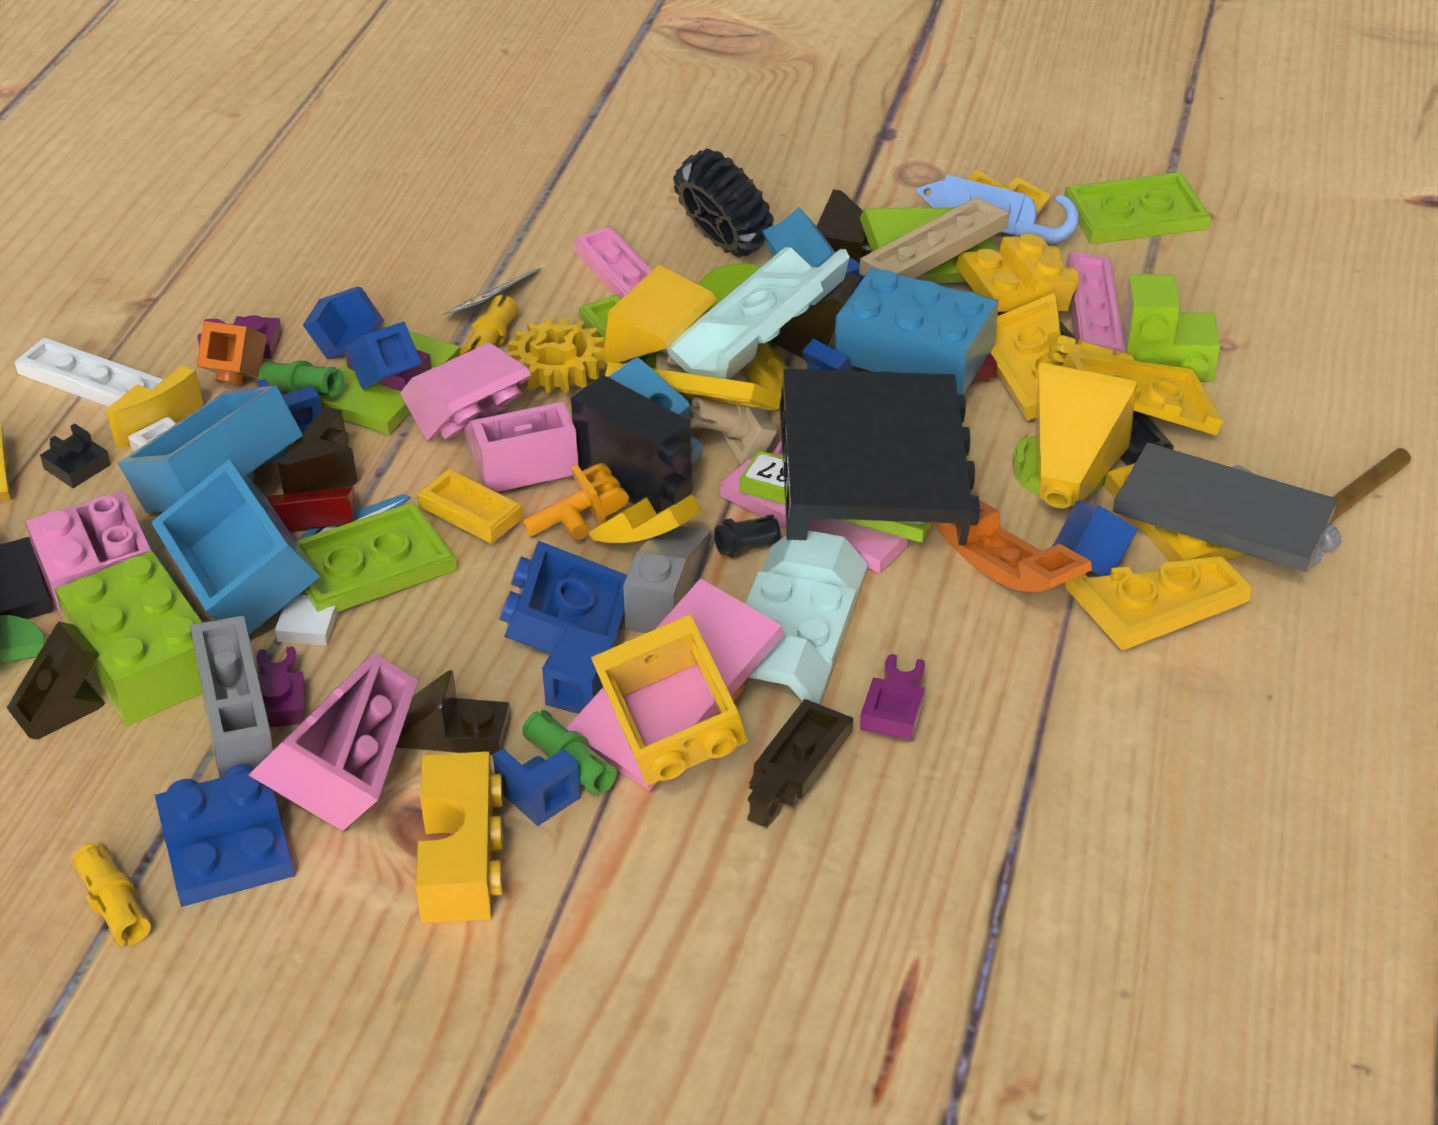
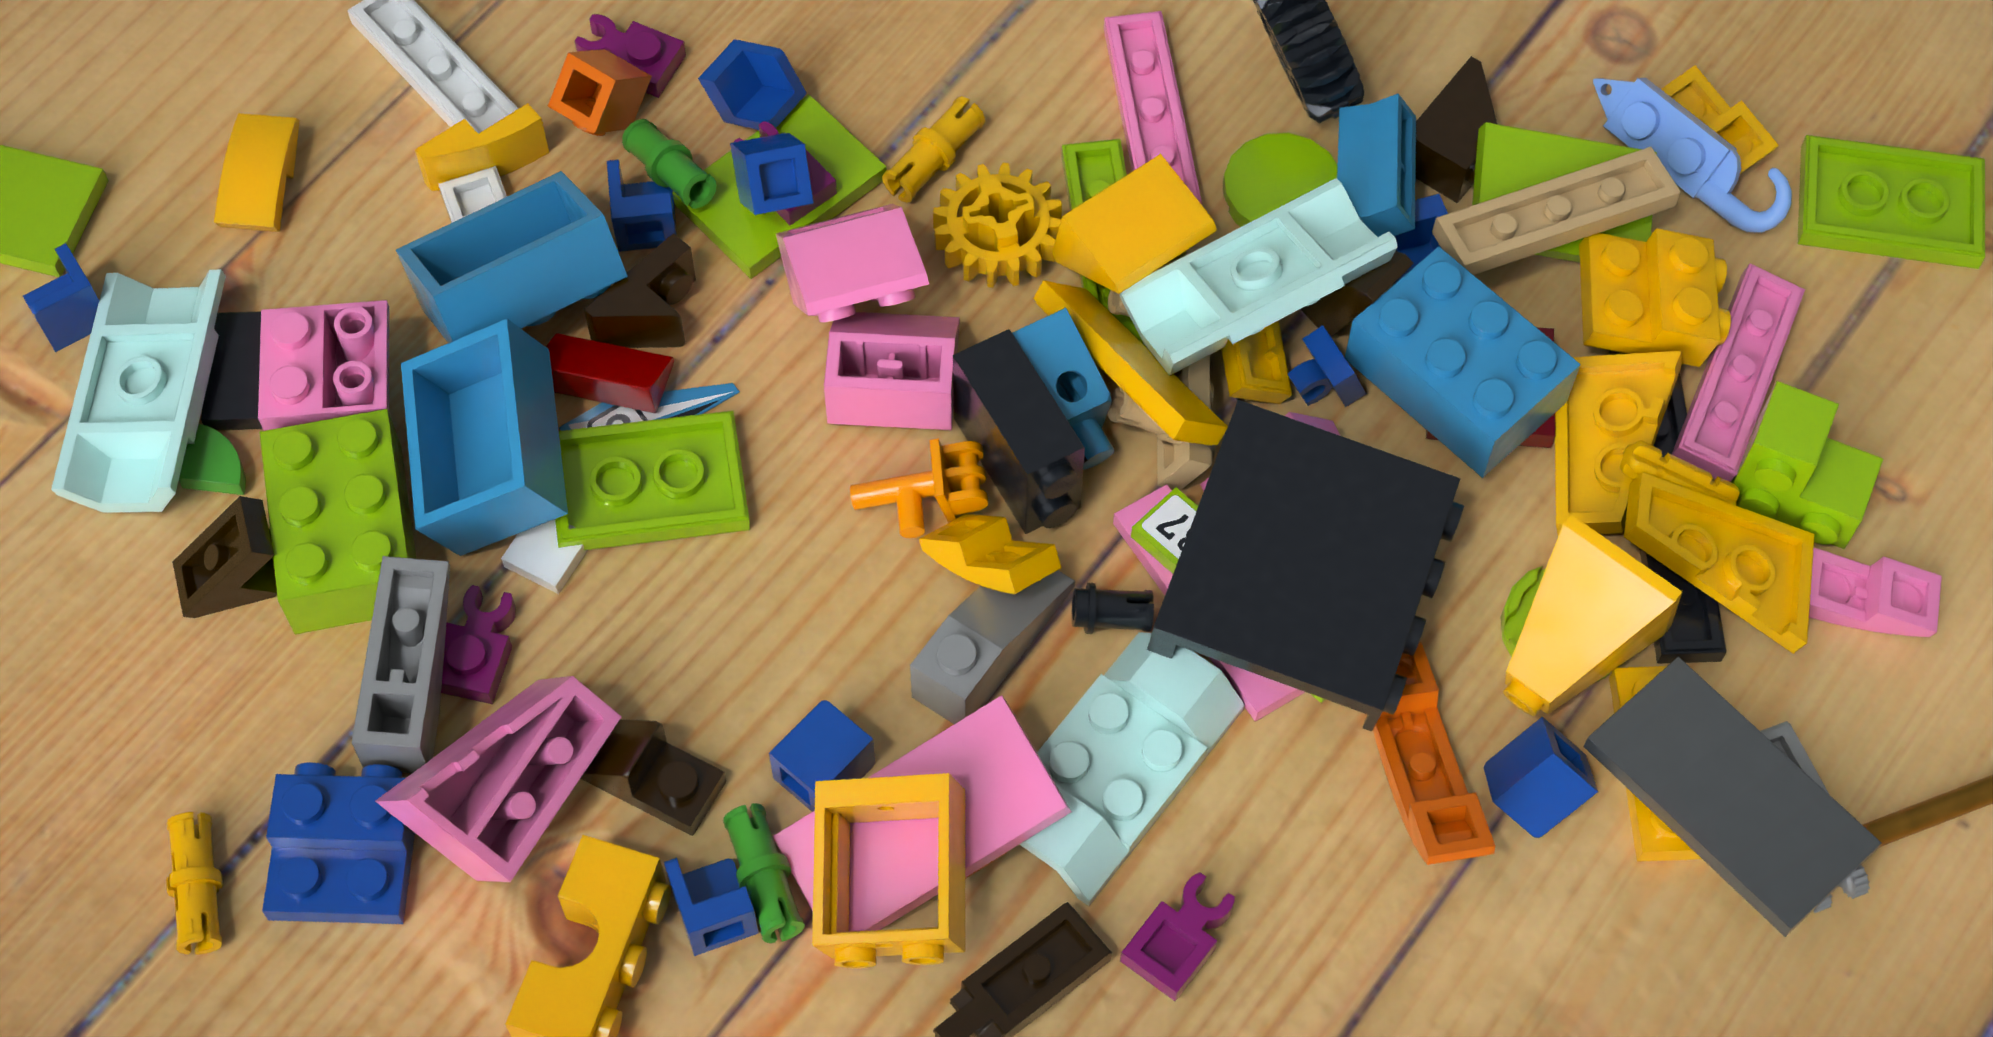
camera: 20 degrees right, 20 degrees up
black tile [40,423,111,488] -> none
yellow plate [417,469,524,544] -> none
sticker [442,268,541,315] -> none
blue plate [499,540,627,654] -> none
yellow wing [1065,556,1252,651] -> none
none -> bright pink slope [1809,547,1942,637]

